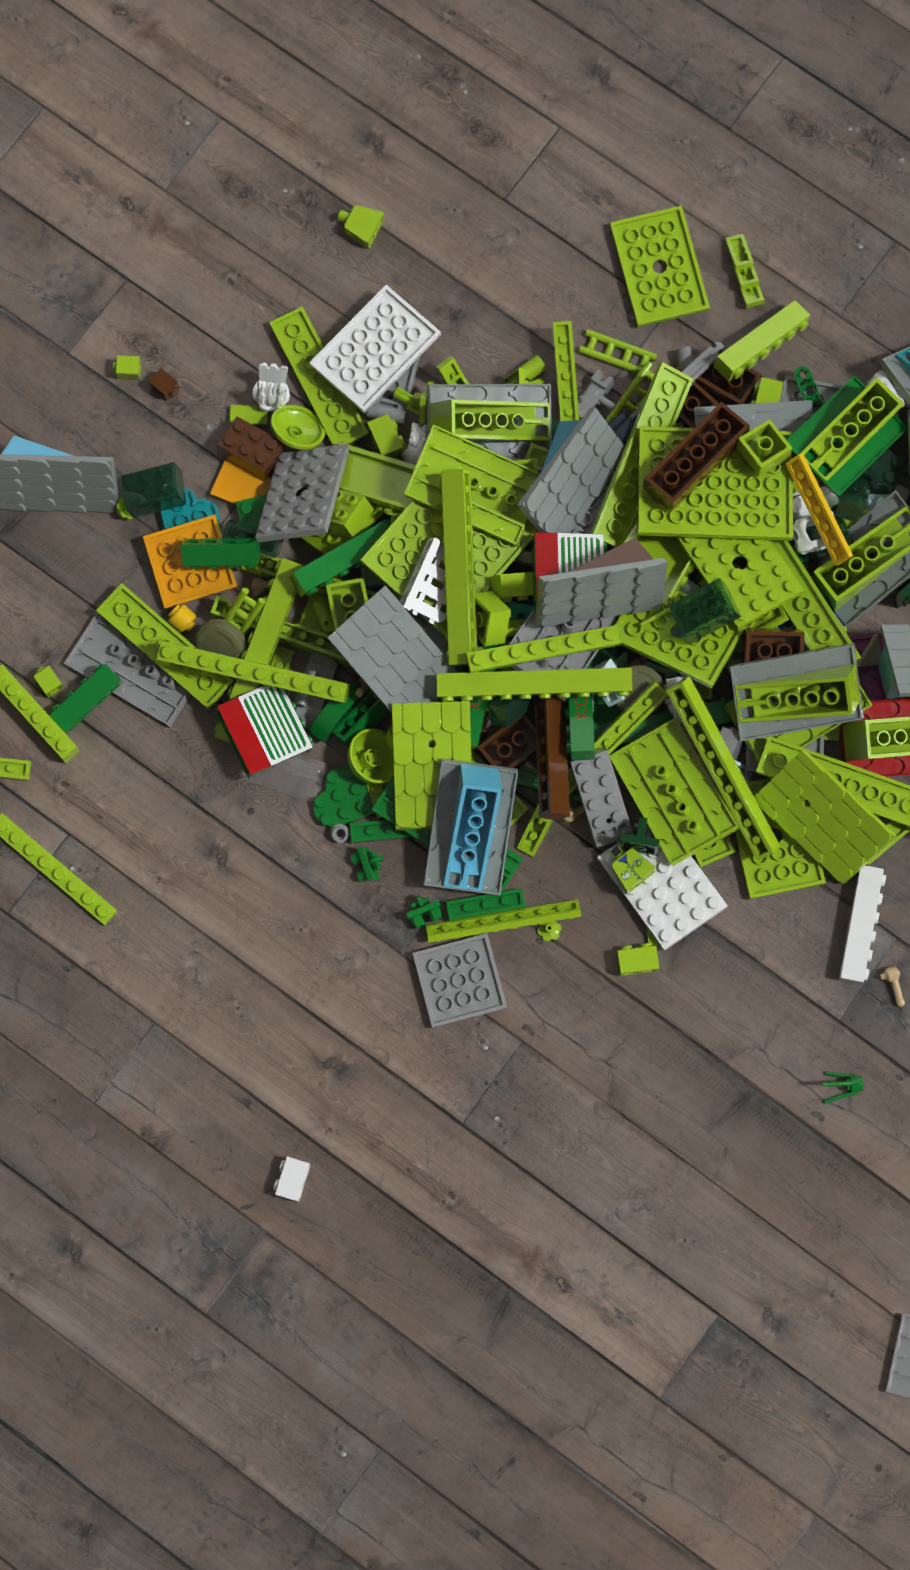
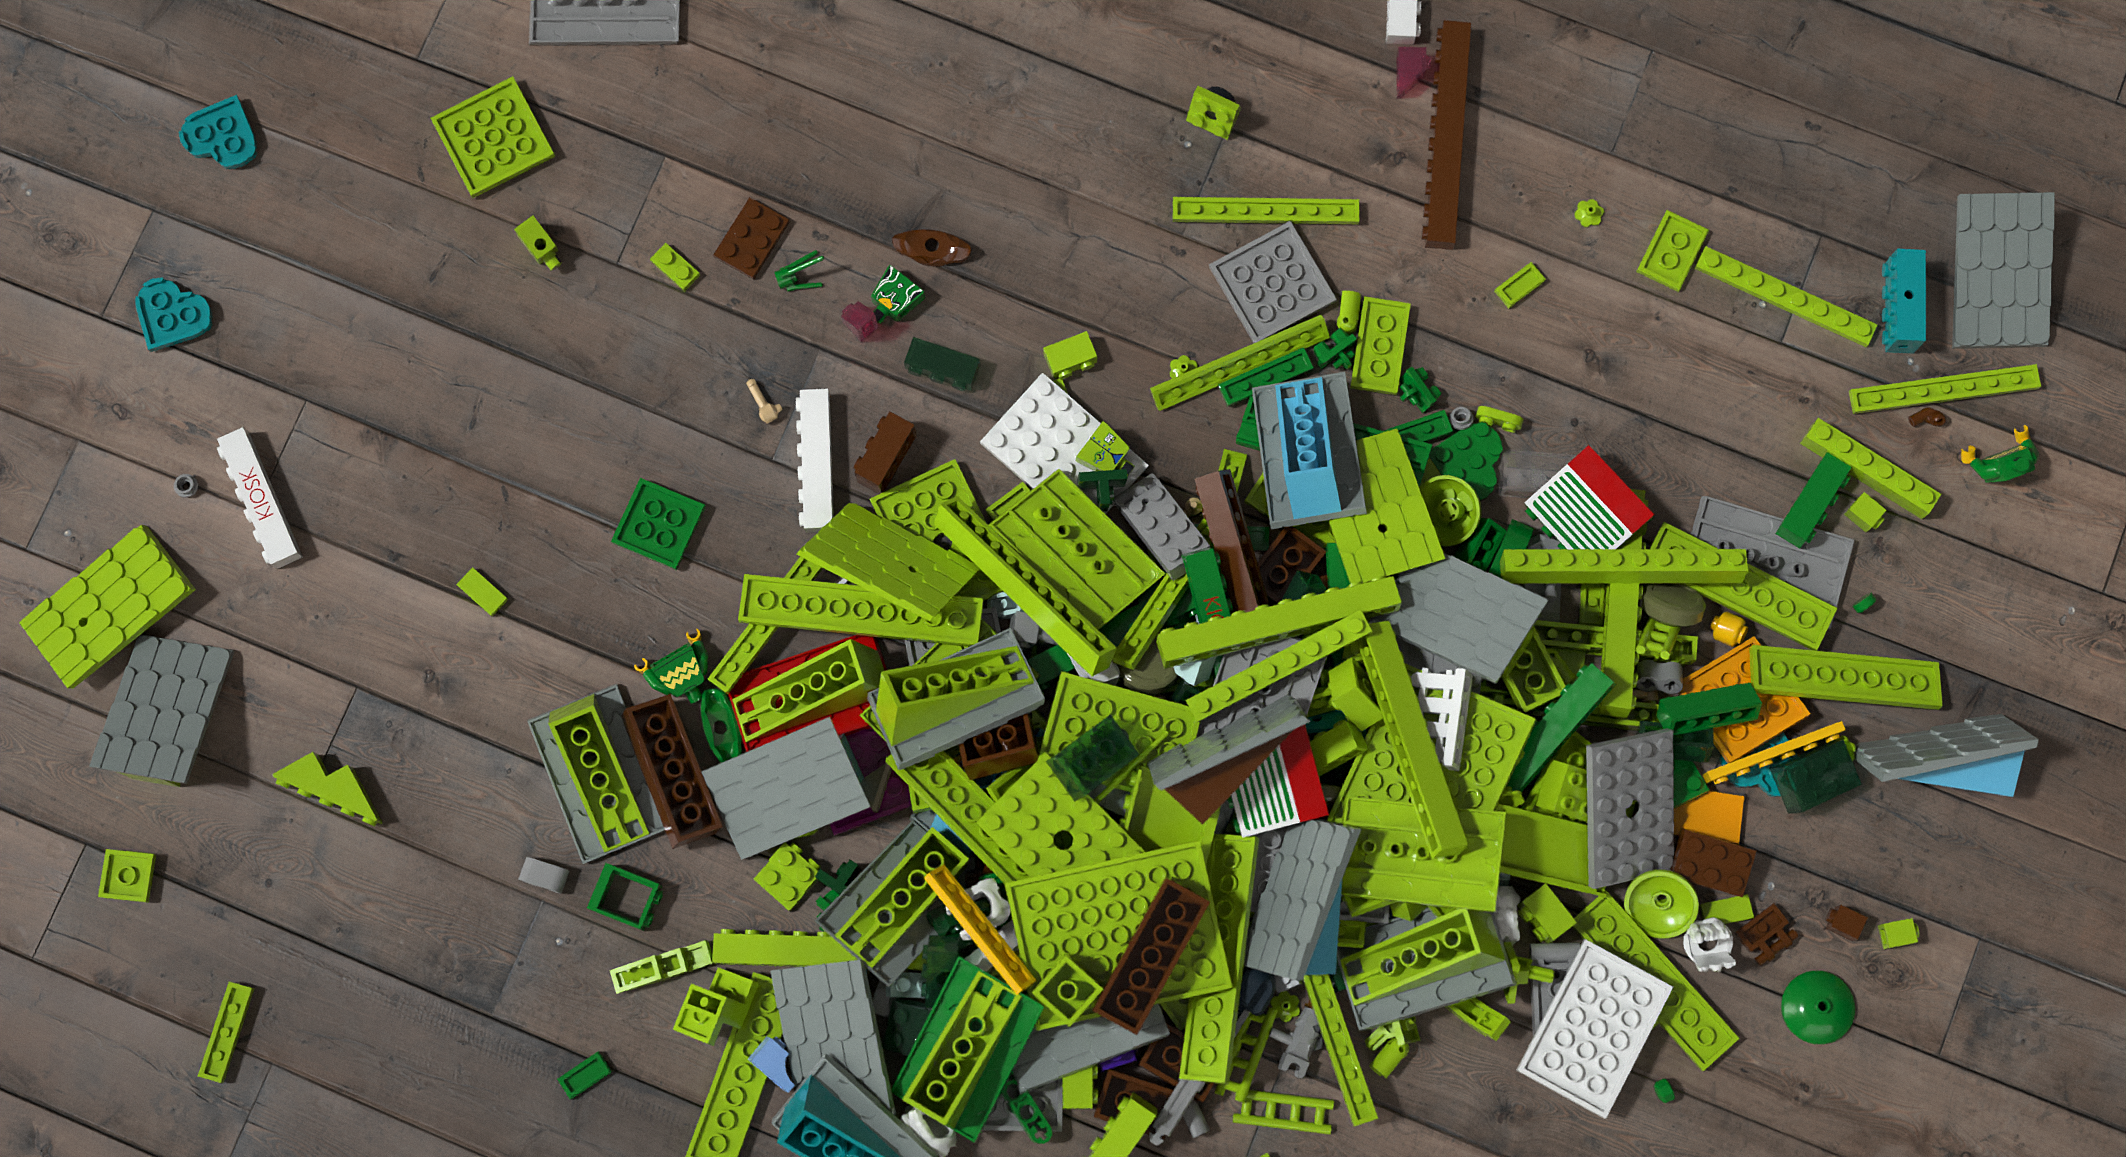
camera: 165 degrees right, 0 degrees up
none -> reddish brown plate [713,197,790,280]
none -> clear pink slope [841,301,878,342]
none -> reddish brown brick [853,411,917,494]
none -> green torso [870,265,925,324]
none -> reddish brown piece [892,229,972,267]
none -> clear green brick [904,337,981,391]
none -> lime plate [1173,197,1359,224]
none -> lime piece [1186,86,1241,140]
none -> lime piece [1337,291,1361,334]
none -> lime plate [1350,296,1411,396]
none -> clear pink slope [1396,47,1431,99]
none -> reddish brown brick [1421,20,1471,250]
none -> lime plate [1476,406,1524,433]
none -> lime tile [1494,262,1546,309]
none -> lime plant [1574,199,1604,227]
none -> lime tile [1636,210,1709,292]
none -> light grey axle [1637,660,1683,694]
none -> green tile [1654,1078,1675,1103]
none -> yellow plate [1703,721,1846,785]
none -> reddish brown plate [1734,903,1799,966]
none -> lime plate [1749,645,1943,710]
none -> green dish [1781,970,1855,1045]
none -> green tile [1852,592,1877,613]

